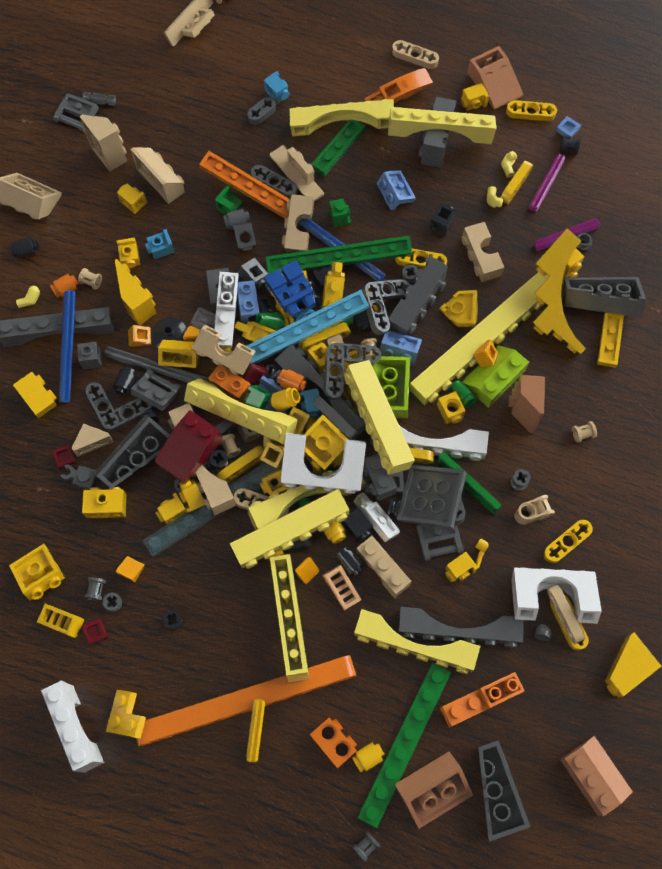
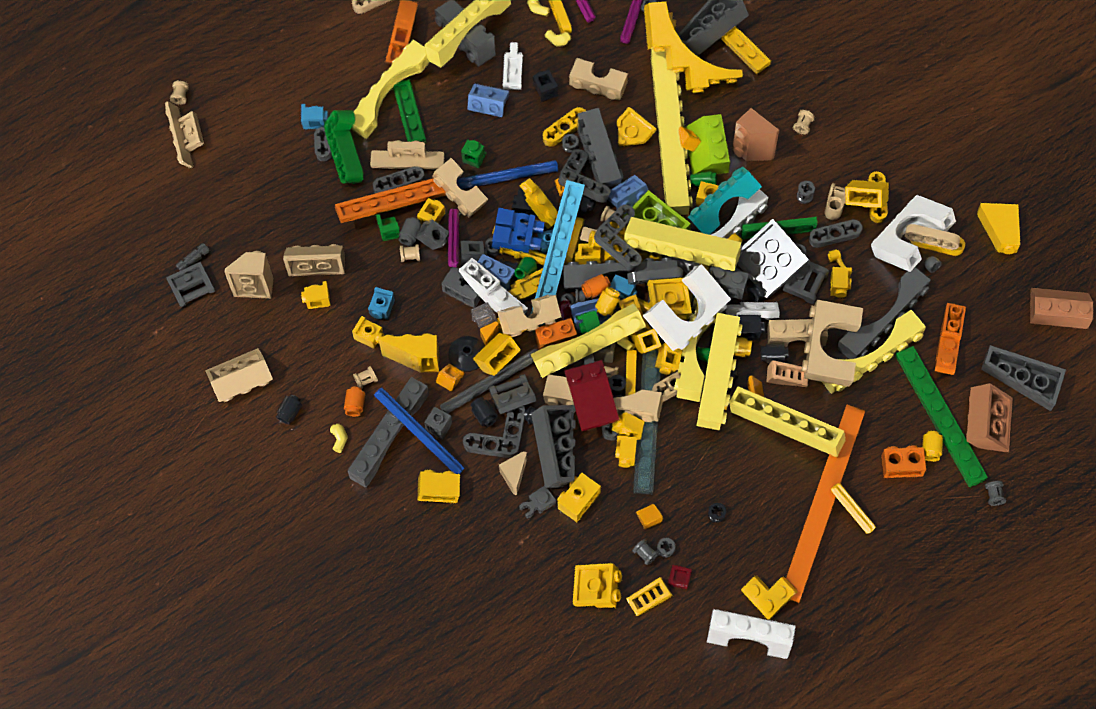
camera: 50 degrees left, 5 degrees down
dark red tile [51,444,77,470] -> none
green plate [266,236,412,274] -> none
none -> green beam [324,110,363,184]
none -> tan bush [400,244,420,262]
none -> yellow brick [417,198,445,224]
none -> magenta axle [448,208,459,268]
none -> white hinge [503,43,523,89]
none -> teal arch [688,166,762,235]
none -> tan arch [801,300,863,387]
none -> dark grey beam [809,220,862,248]
none -> yellow brick [845,180,889,208]

